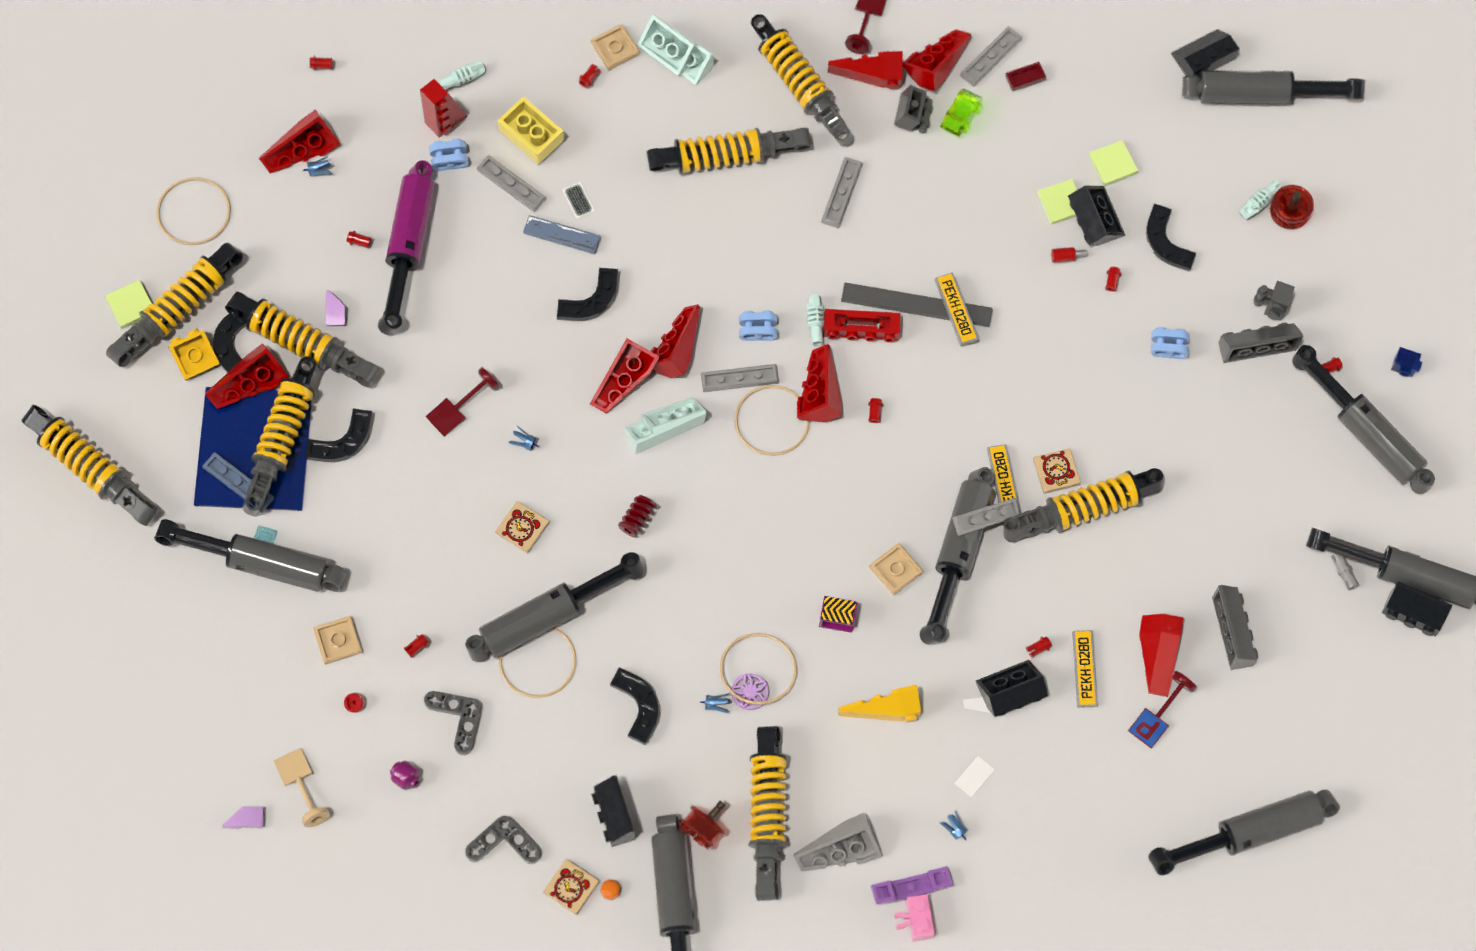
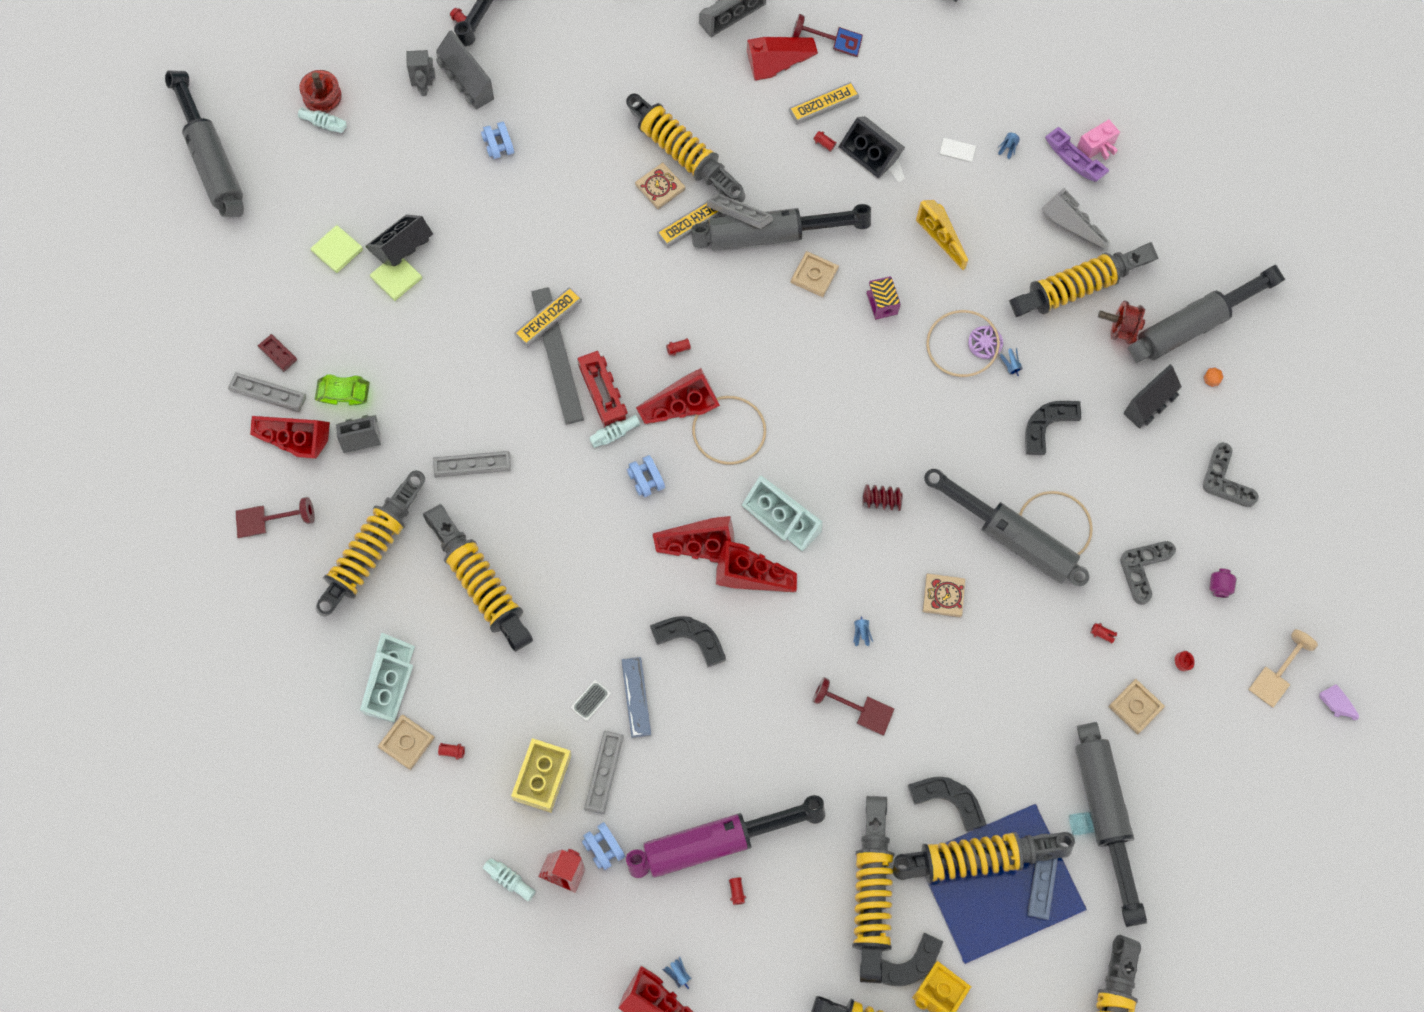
camera: 115 degrees left, 0 degrees up
red wedge [205,343,289,409] -> none
lavender slope [326,290,345,325] -> none
tan tile [543,859,599,915] -> none
light grey tile [701,364,778,392] -> none
red wedge [827,51,903,89] -> none
red piece [1051,247,1088,263] -> none
red pin [1105,267,1121,292] -> none
black plate [1146,203,1196,272] -> none
black slope [1171,29,1240,76] -> none

